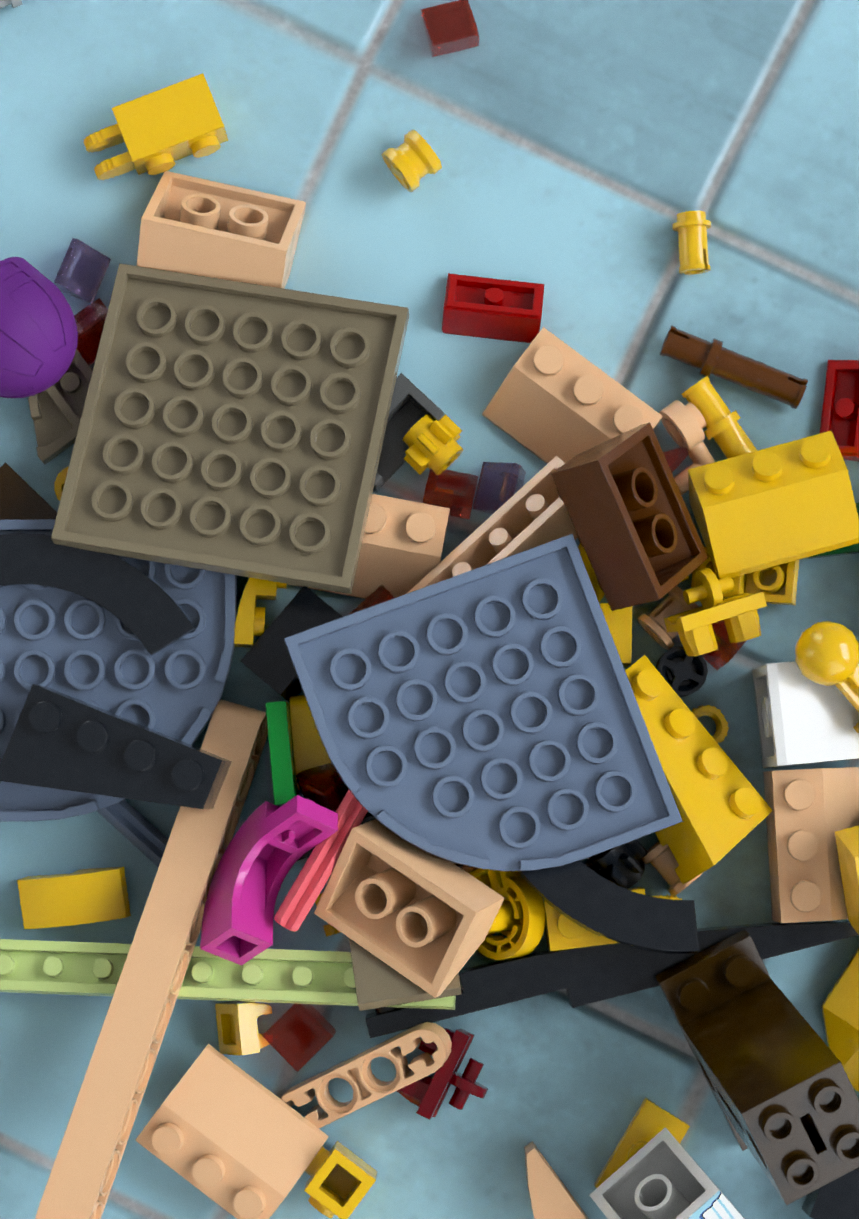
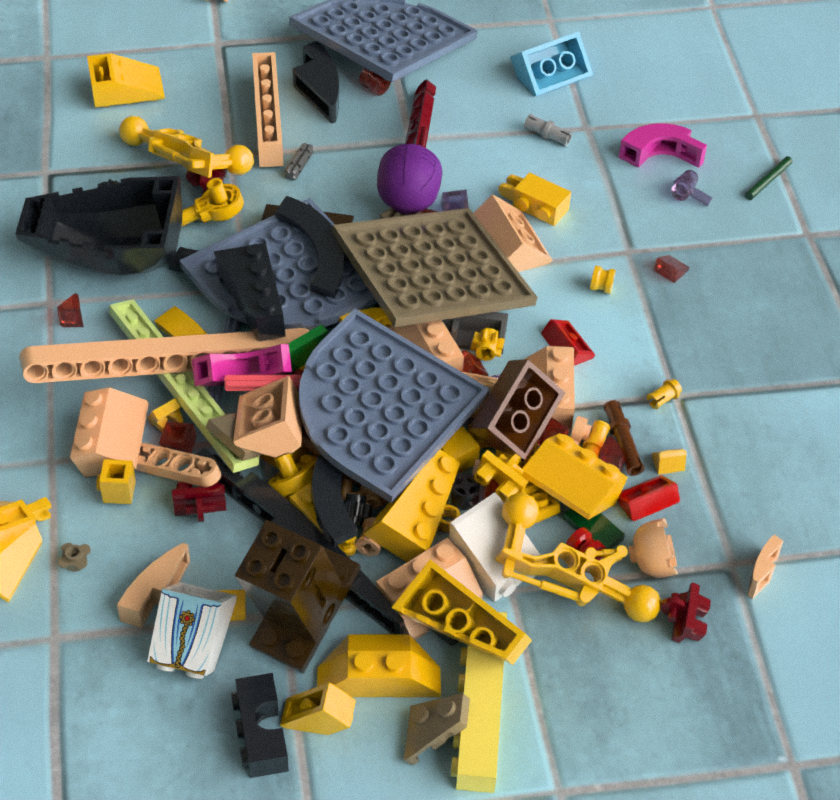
camera: 55 degrees right, 35 degrees down
none -> clear red slope [598,436,624,472]
none -> yellow slope [651,449,687,475]

